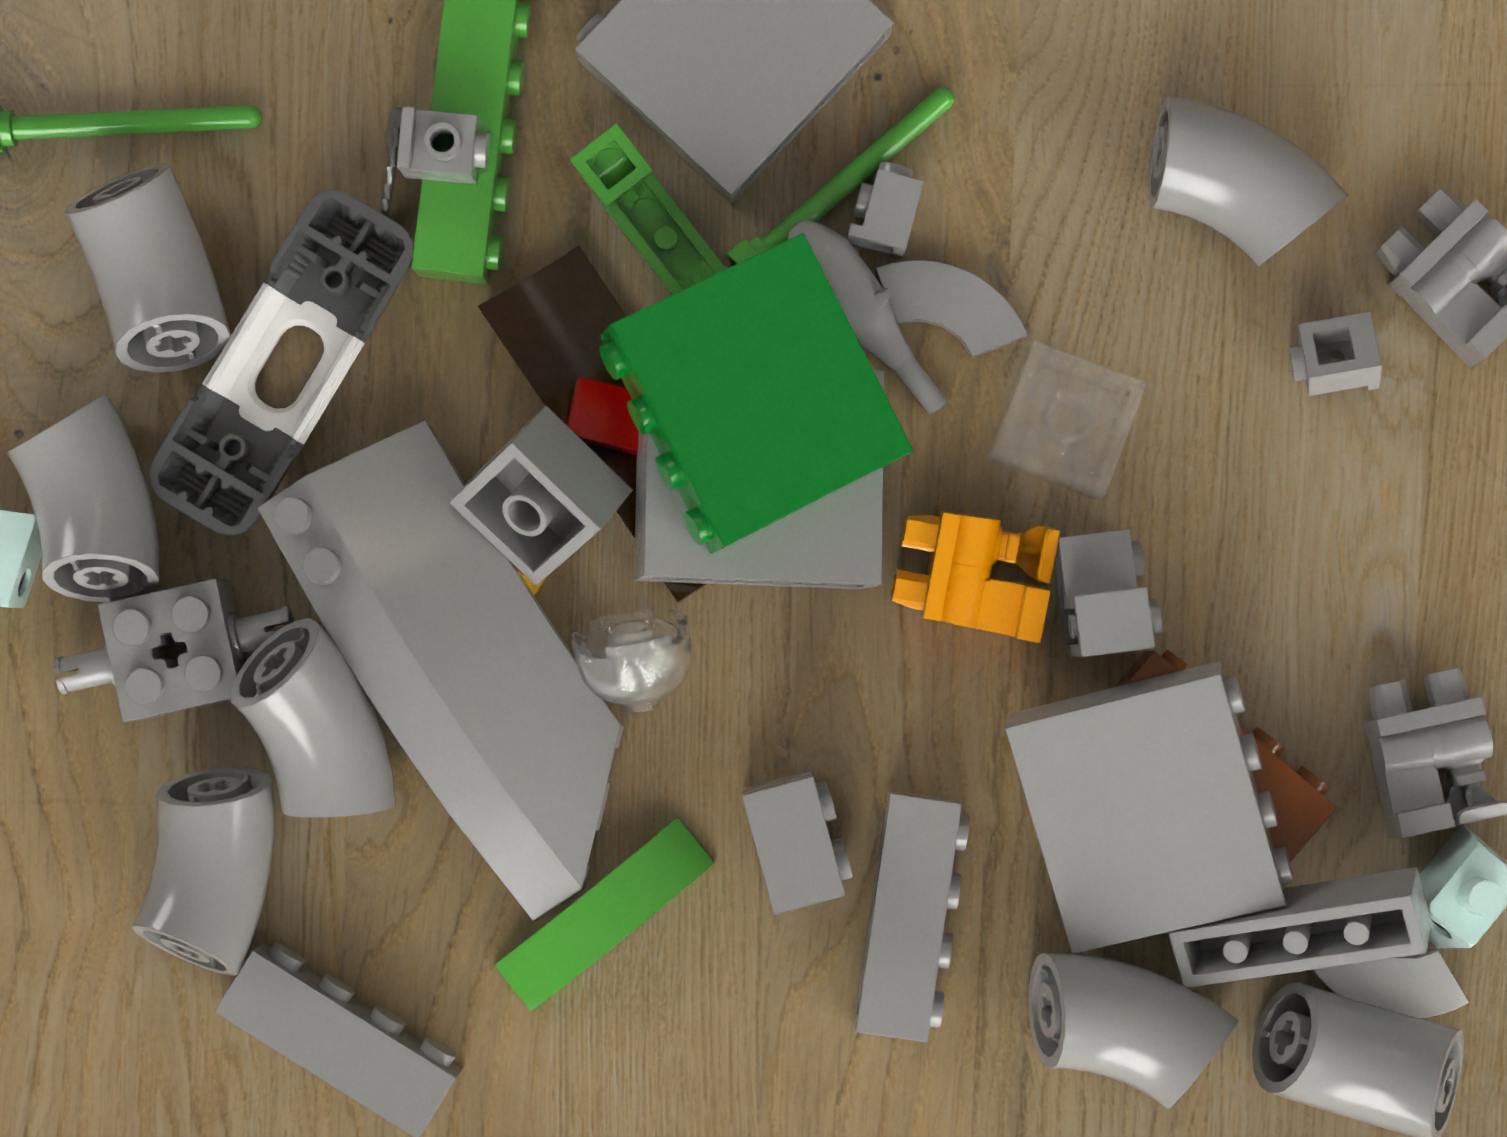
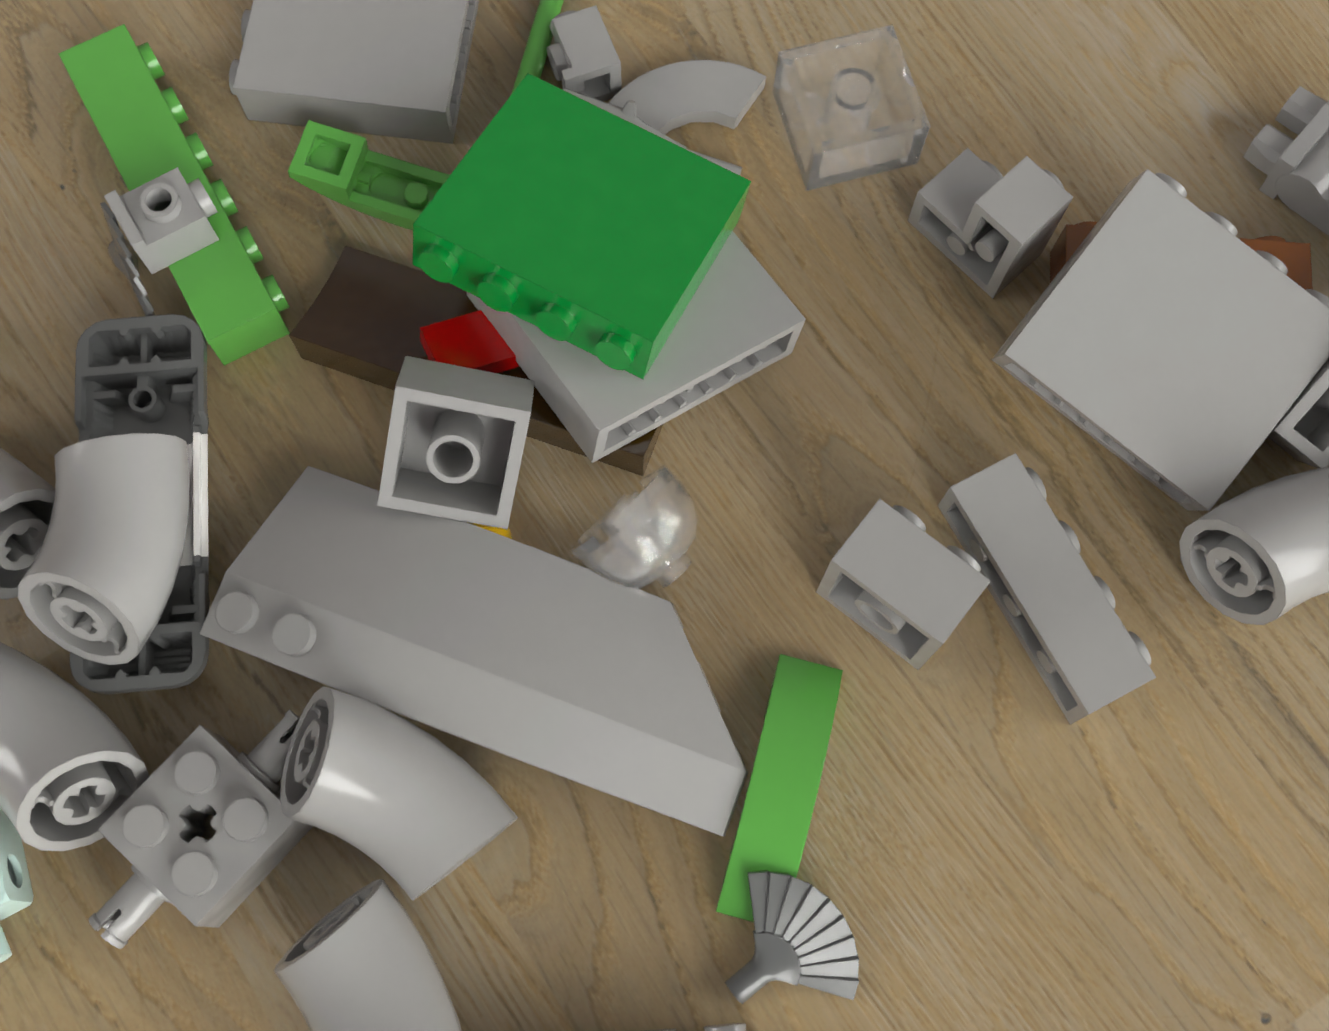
camera: 35 degrees left, 15 degrees down
light orange hips [890,510,1060,644] -> none
none -> light grey brick [18,433,189,665]
none -> hand [725,871,859,1004]

